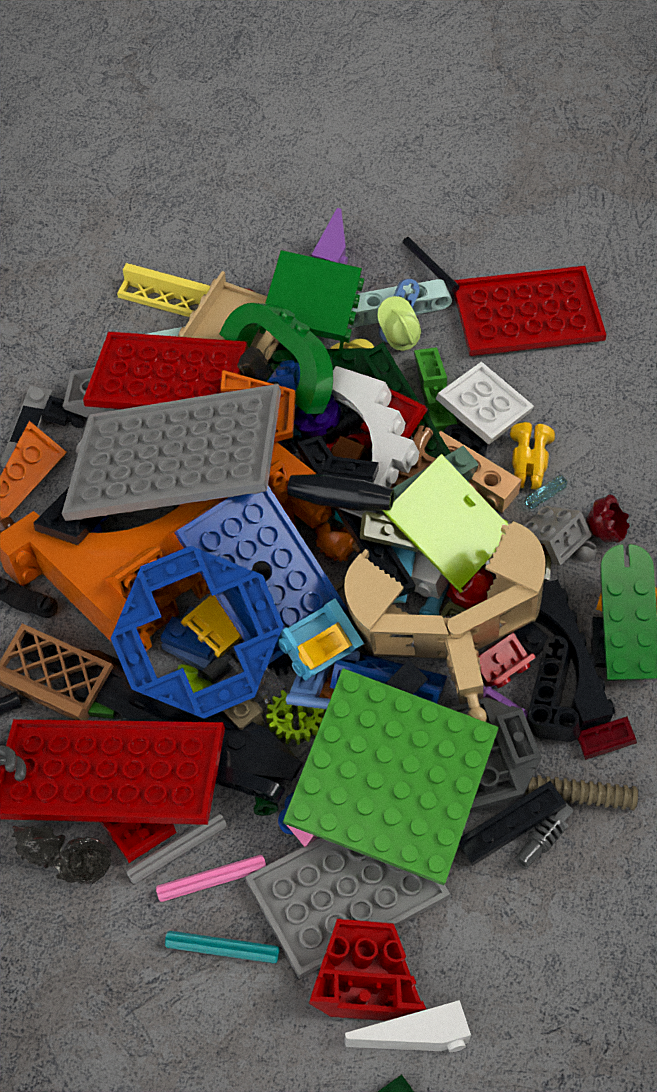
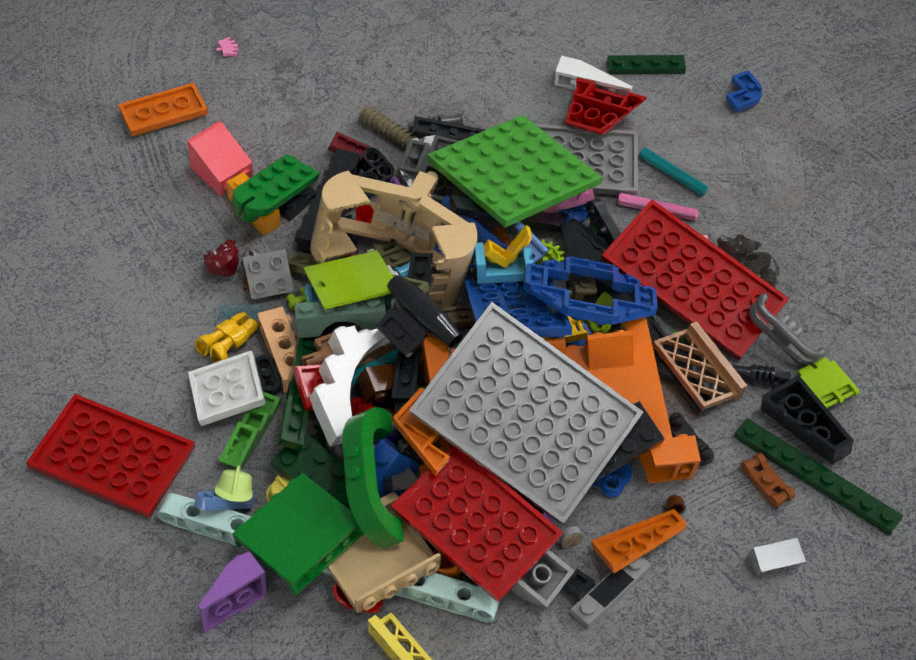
camera: 150 degrees left, 5 degrees down
black bar [403,237,459,292] -> none

